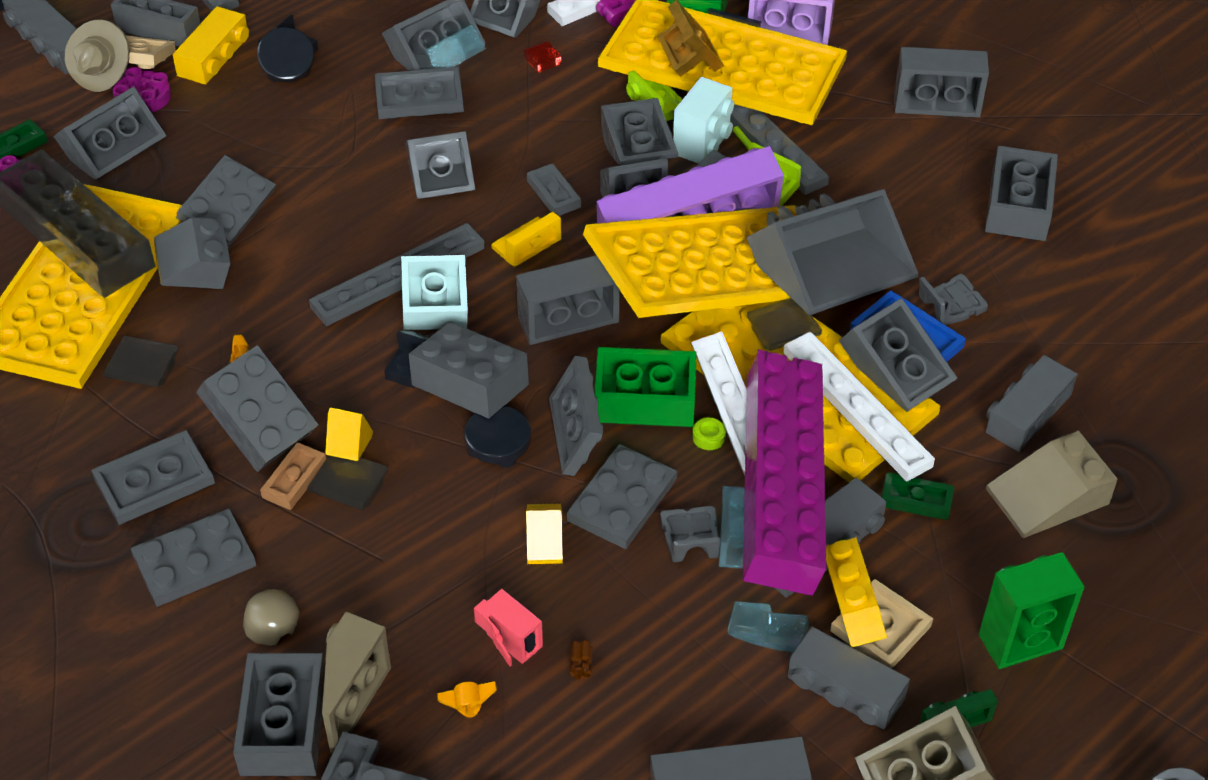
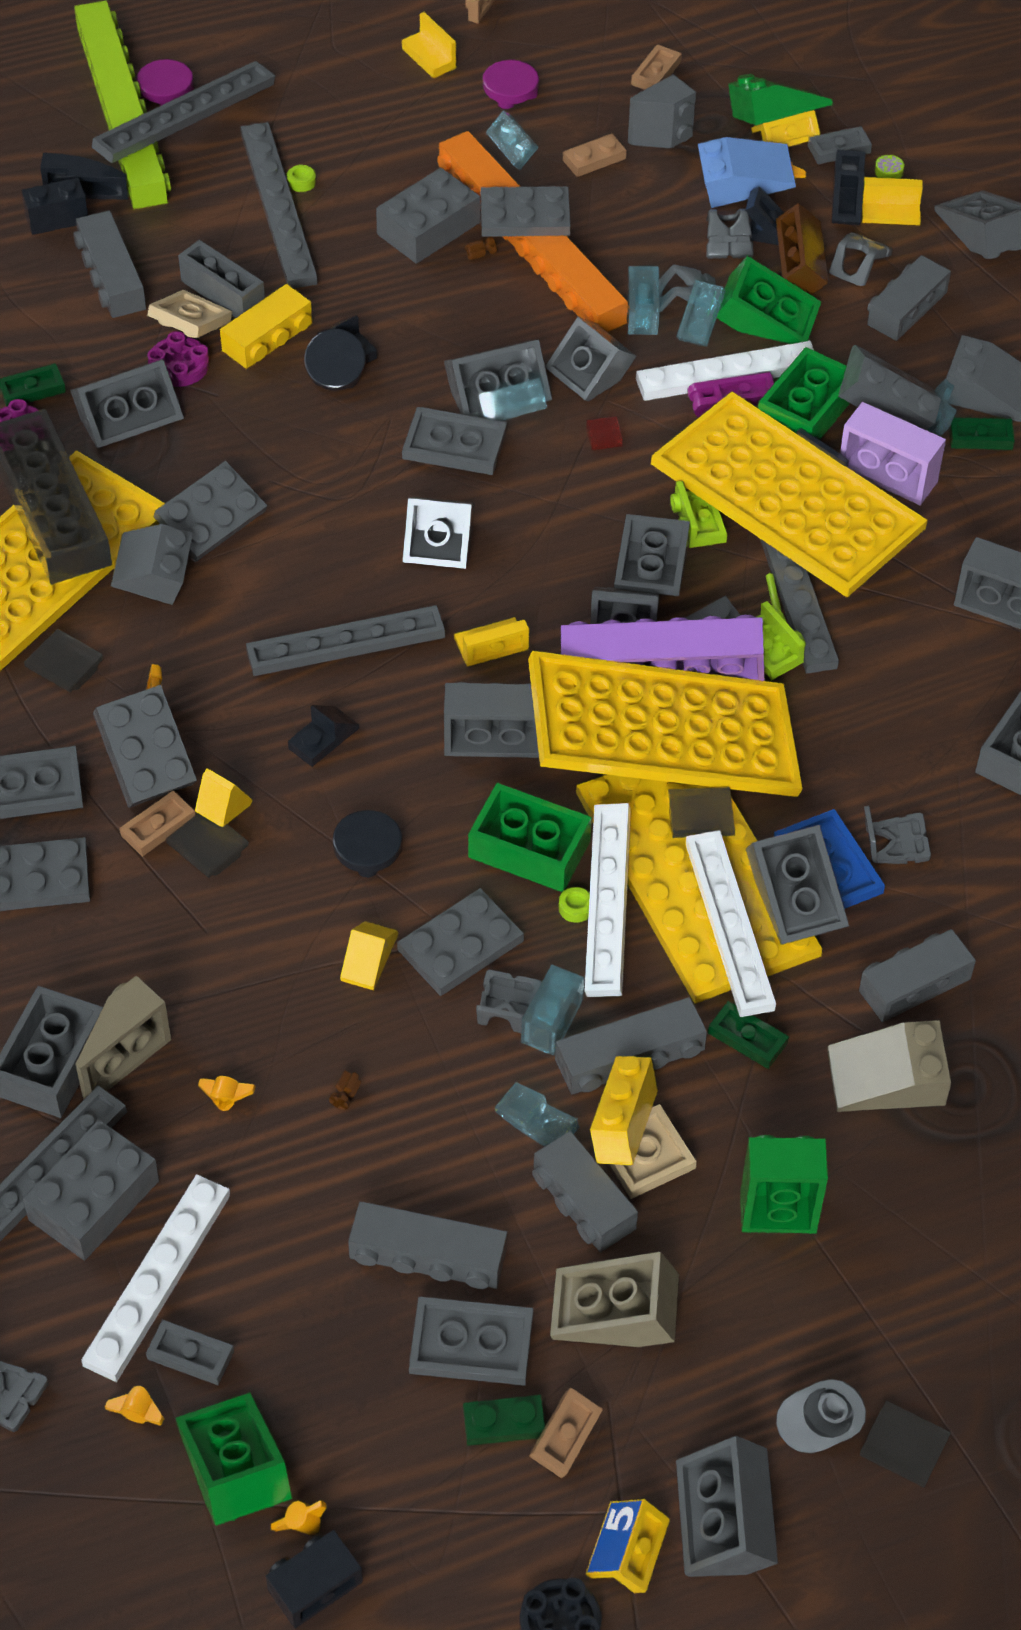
camera: 20 degrees right, 5 degrees up
dark tan hat [65,19,129,92] -> none
dark tan hair [243,589,300,646] -> none
light aqua brick [401,255,468,330] -> none
dark grey brick [409,322,529,419] -> none
coral piece [474,589,543,667] -> none
dark grey plate [527,163,581,216] -> none
dark grey plate [549,356,603,476] -> none
pearl gold bracket [657,0,724,77] -> none
light aqua brick [673,76,734,164] -> none
magenta piece [743,349,826,596] -> none
dark grey piece [746,189,919,315] -> none
dark green plate [919,689,998,727] -> none

